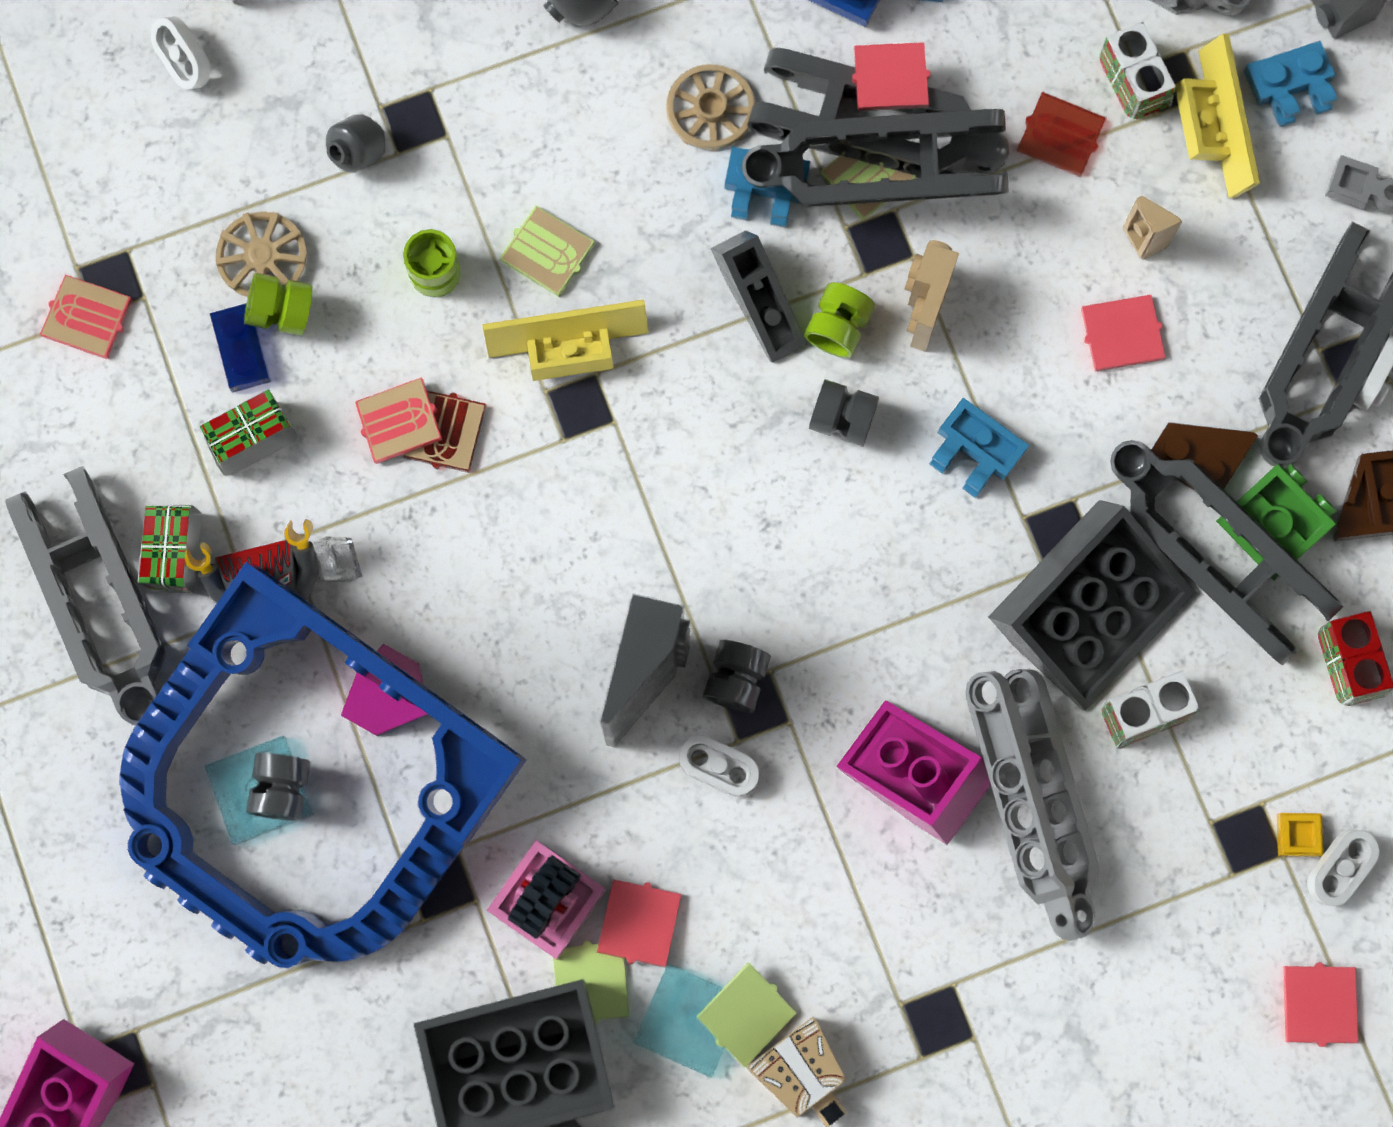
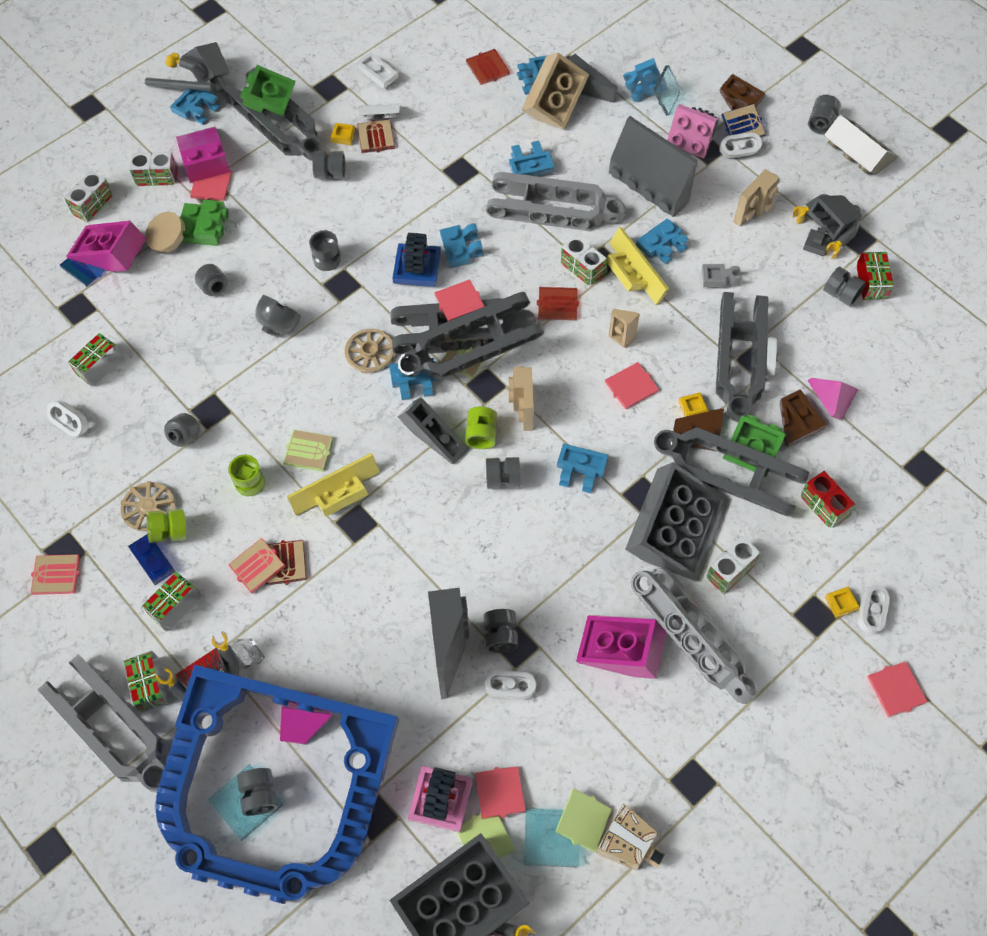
camera: 20 degrees left, 15 degrees down
none -> yellow tile [678,392,708,417]

